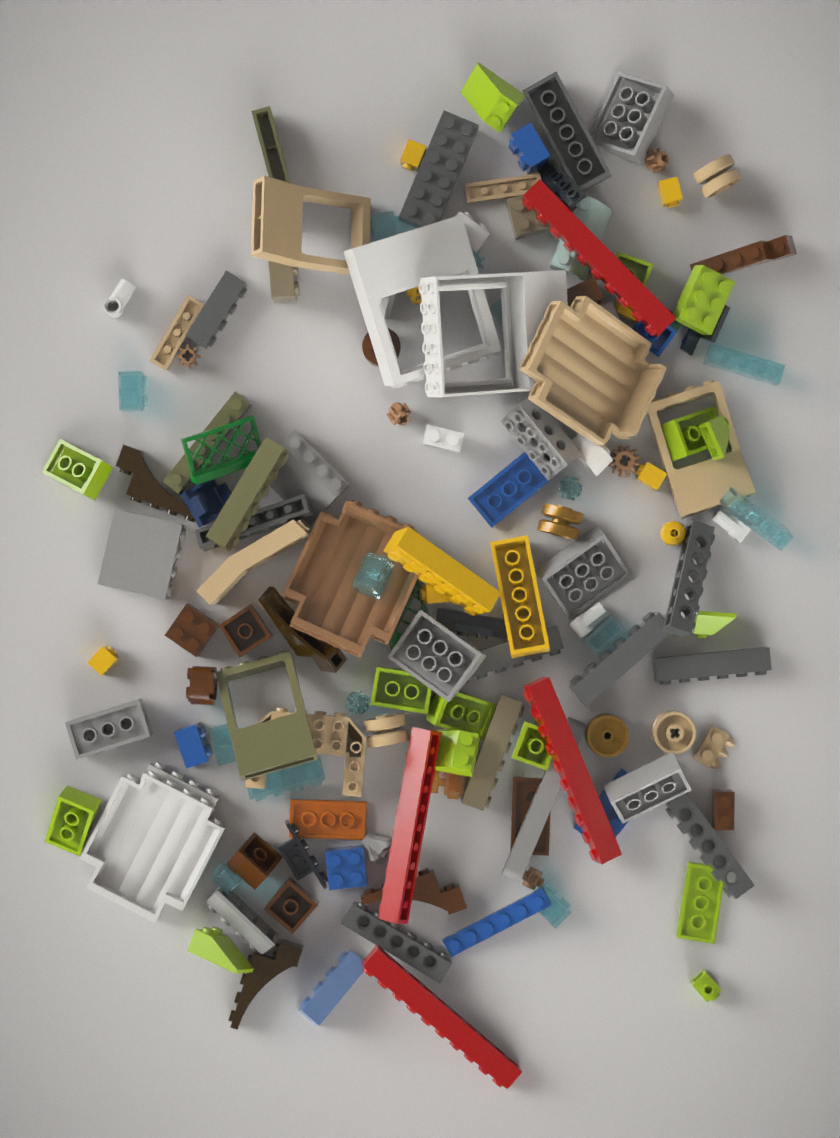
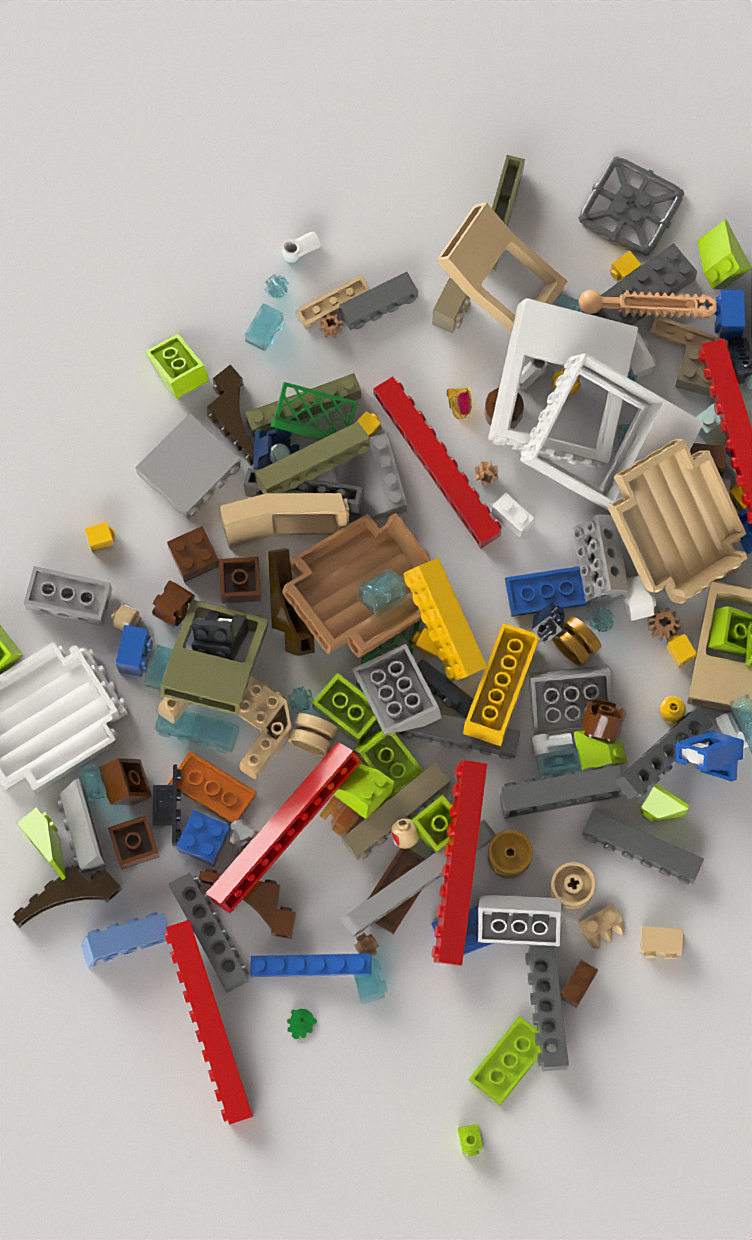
camera: 25 degrees right, 15 degrees down
none -> tan head [111,604,142,631]
none -> black brick [191,612,249,661]
none -> clear light blue gear [264,275,289,298]
none -> light aqua piece [270,444,290,463]
none -> green piece [287,1009,317,1039]
none -> yellow brick [356,411,381,437]
none -> red brick [373,376,502,549]
none -> tan head [391,819,419,849]
none -> clear yellow rock [446,388,472,419]
none -> black brick [532,602,565,644]
none -> lime slope [573,731,628,771]
none -> dark grey plate [578,156,684,256]
none -> light nougat gear [578,290,717,319]
none -> reddish brown brick [581,699,626,743]
none -> tan brick [640,926,683,959]
none -> blue brick [675,731,744,782]

